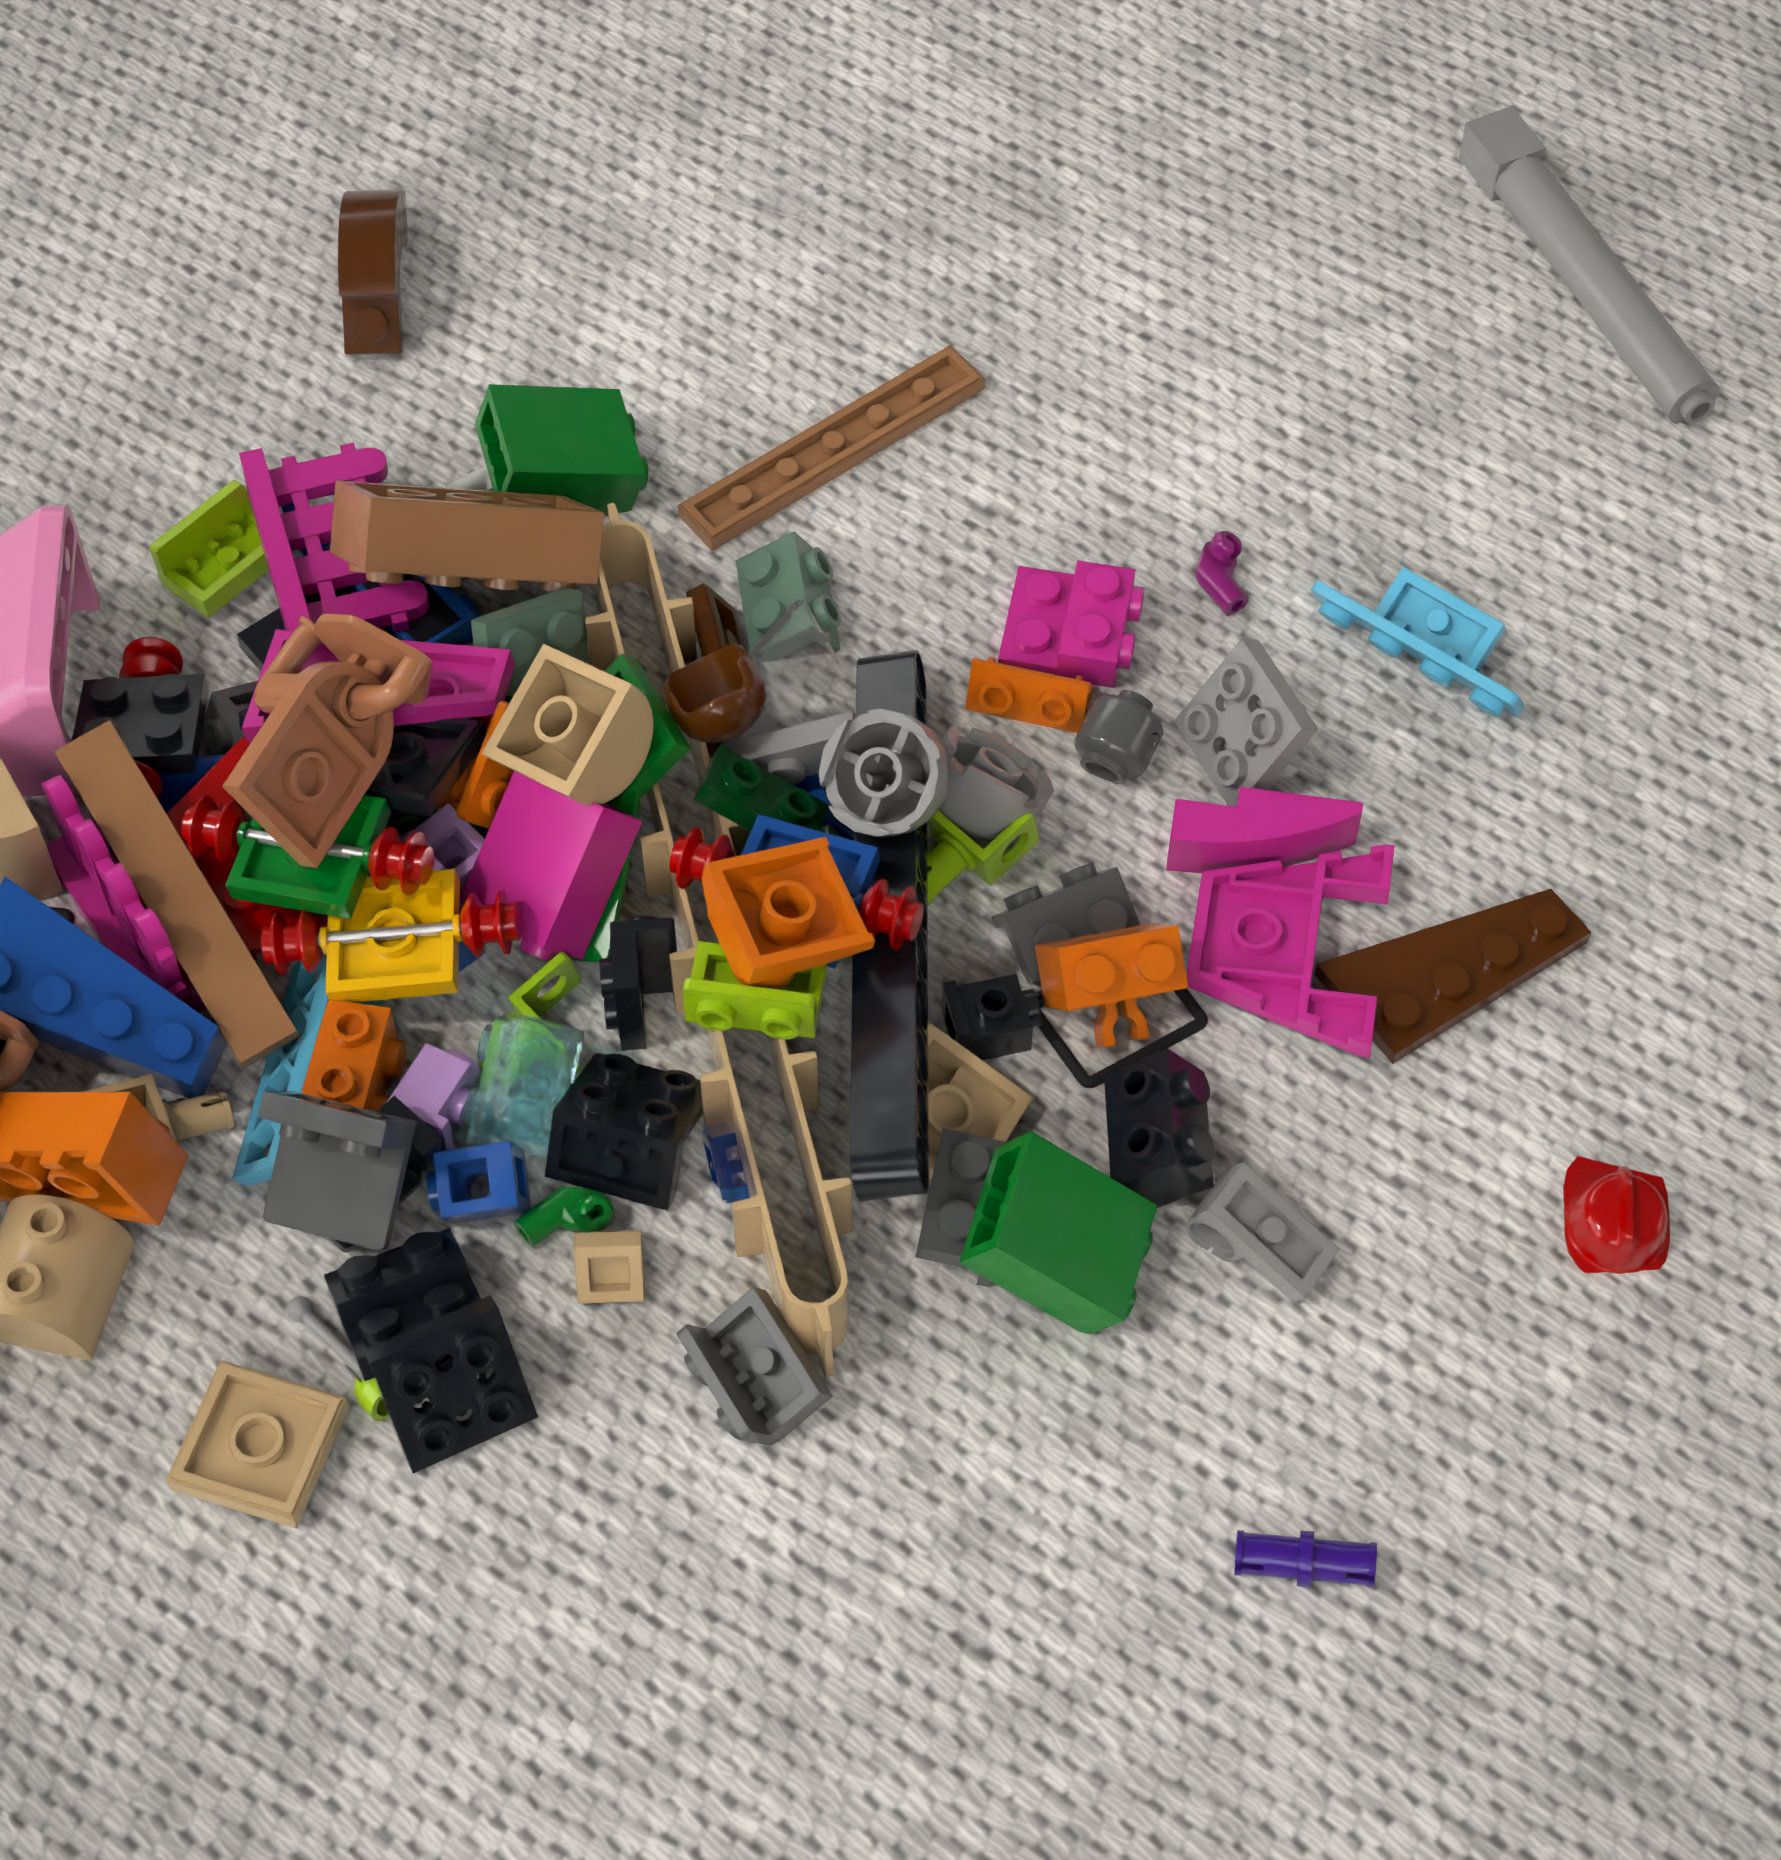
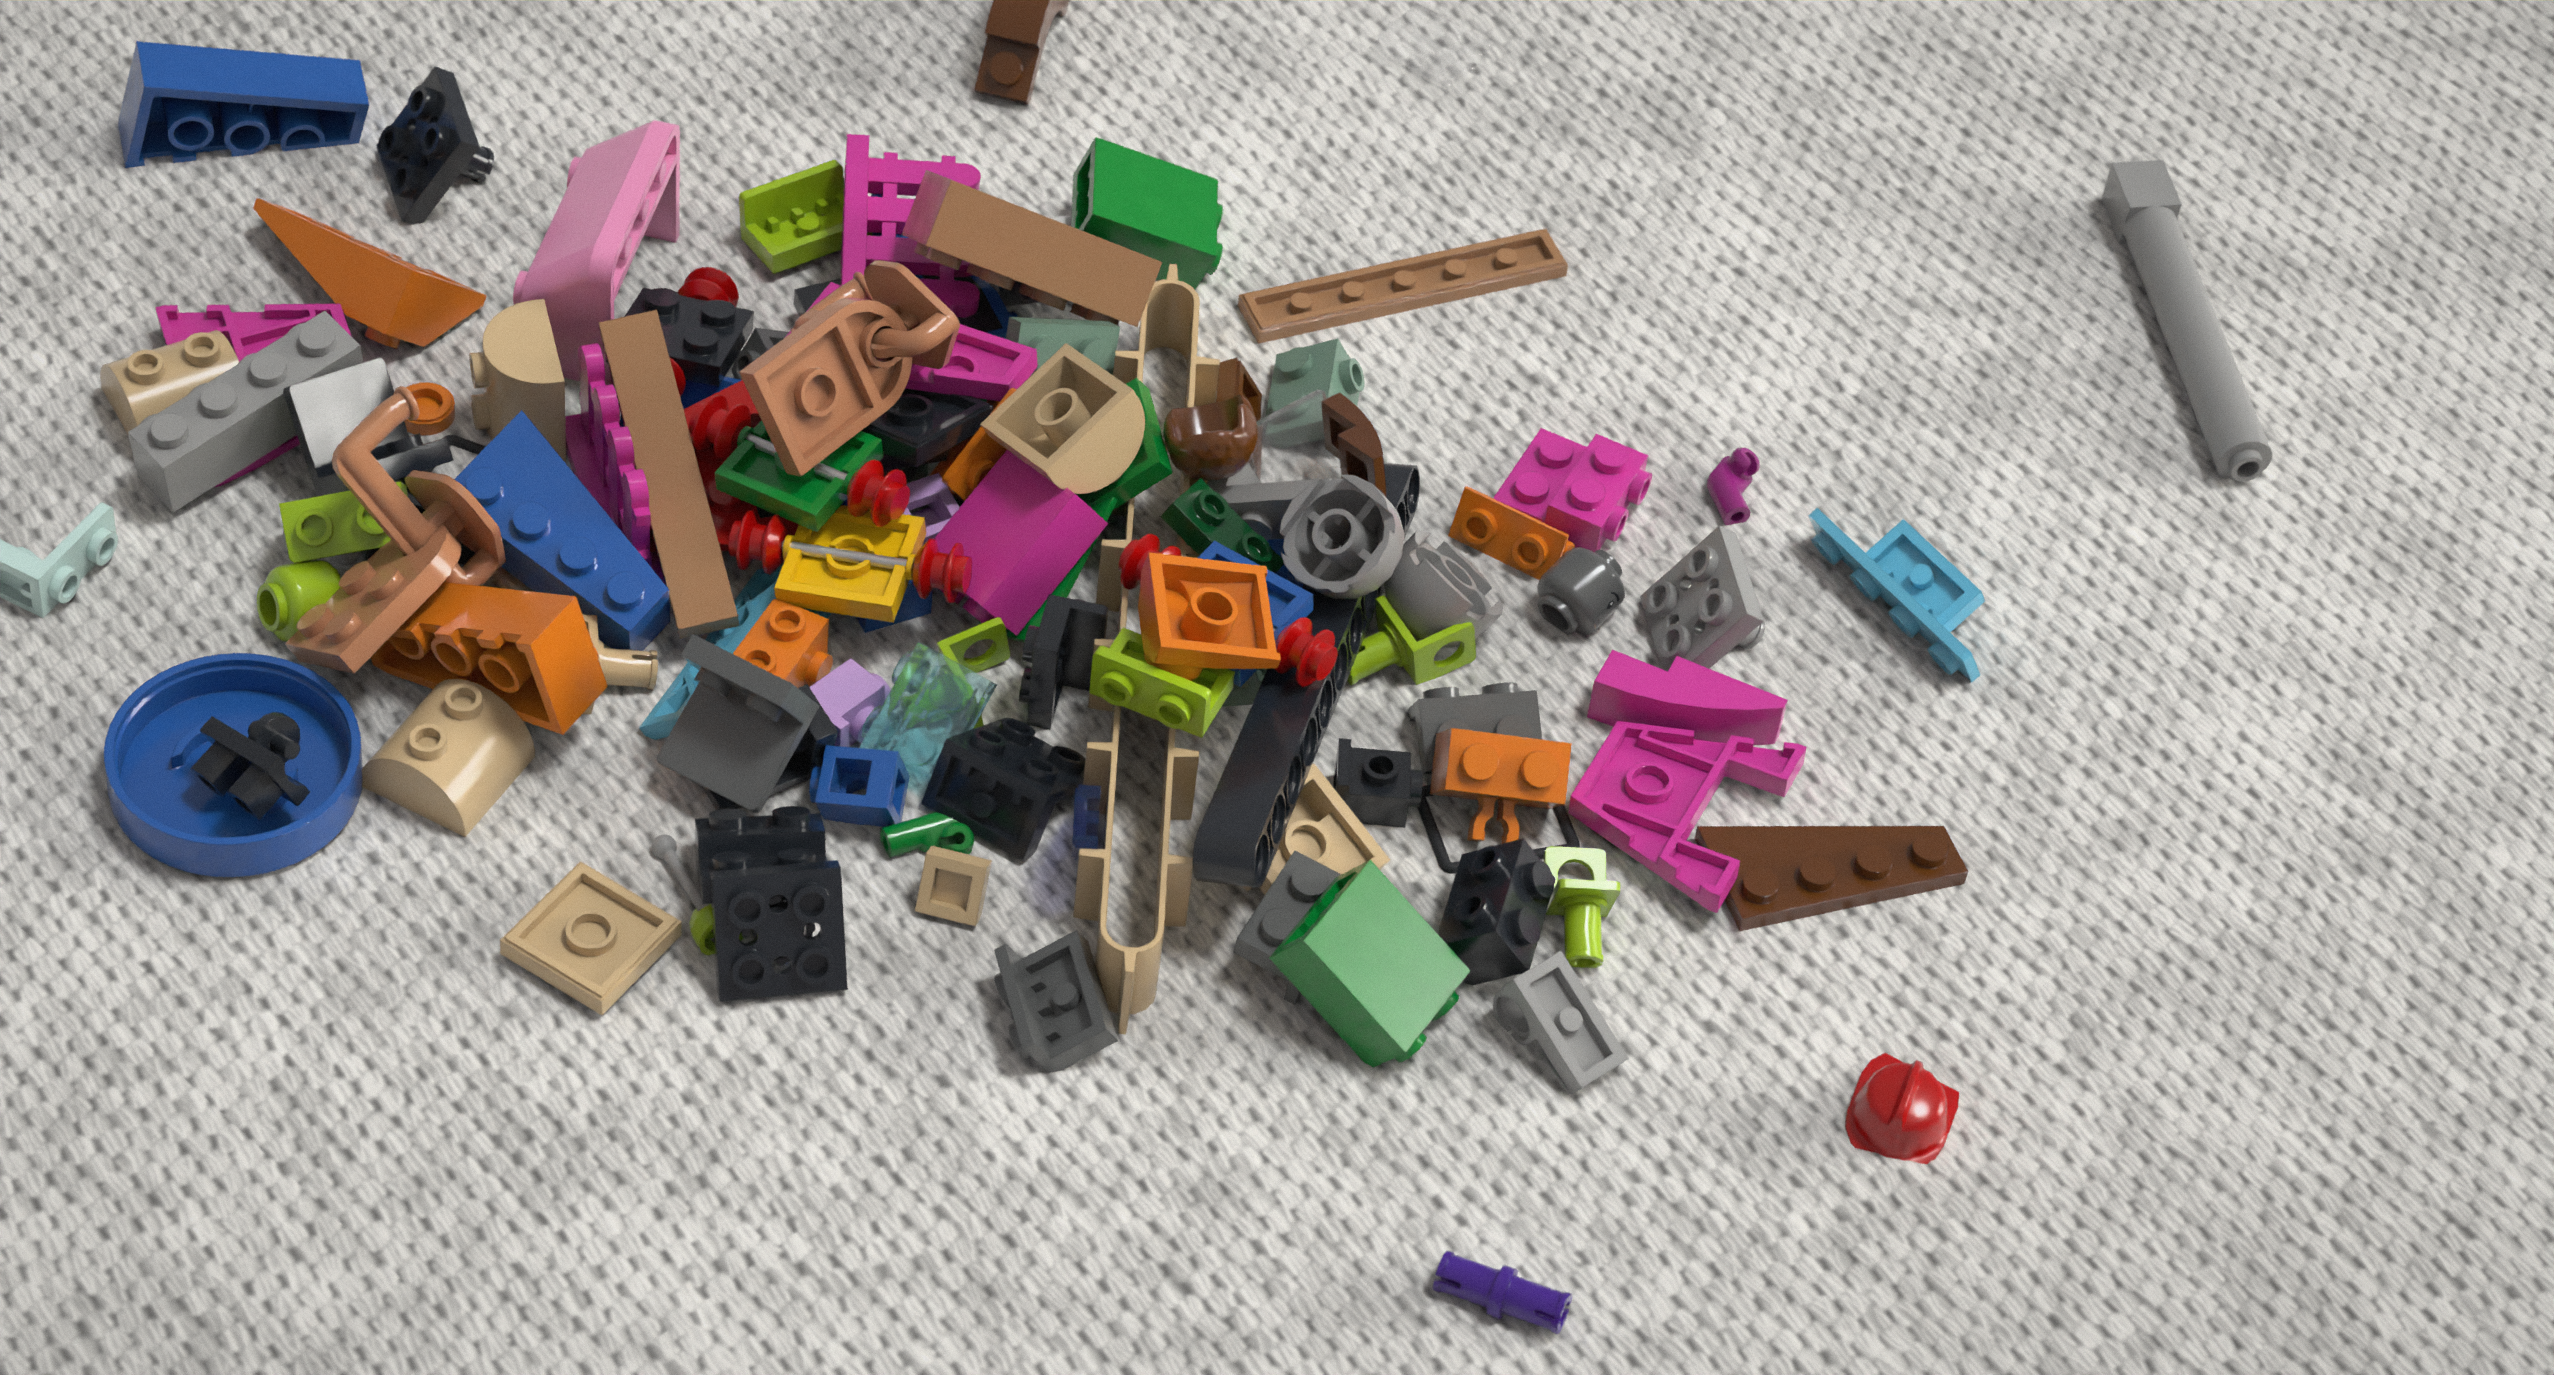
camera: 10 degrees right, 10 degrees down
none -> reddish brown slope [1321,392,1386,496]
none -> lime bracket [1544,846,1620,968]

